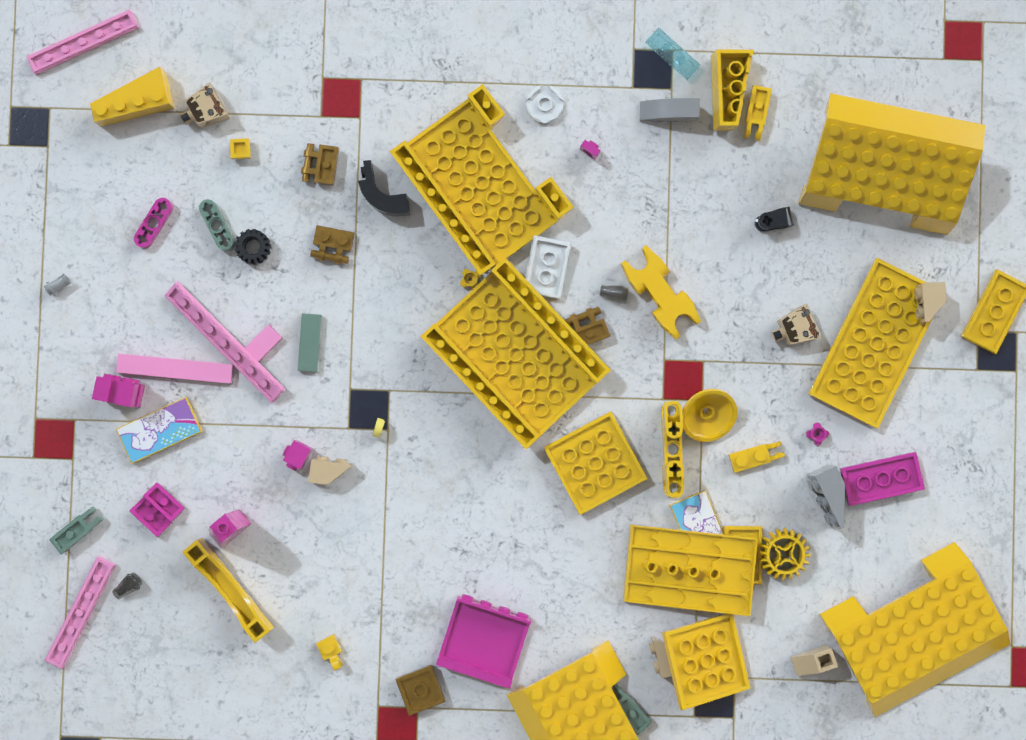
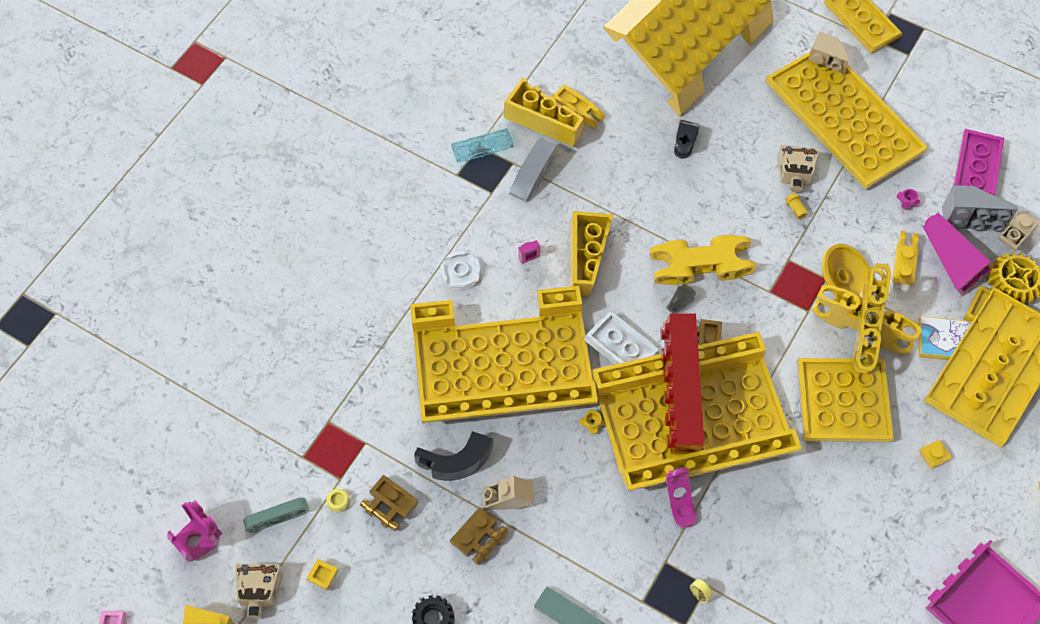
camera: 60 degrees left, 25 degrees down
none -> dark pink piece [167,500,222,562]
none -> sand green beam [243,498,309,533]
none -> light yellow tile [326,489,350,513]
none -> tan slope [483,476,534,510]
none -> yellow wedge [569,211,614,297]
none -> red brick [660,313,704,454]
none -> dark pink piece [666,467,697,528]
none -> yellow pin [785,193,809,220]
none -> yellow piece [852,263,891,374]
none -> yellow plate [919,439,952,470]
none -> dark pink slope [922,213,994,296]
none -> tan slope [998,211,1039,251]

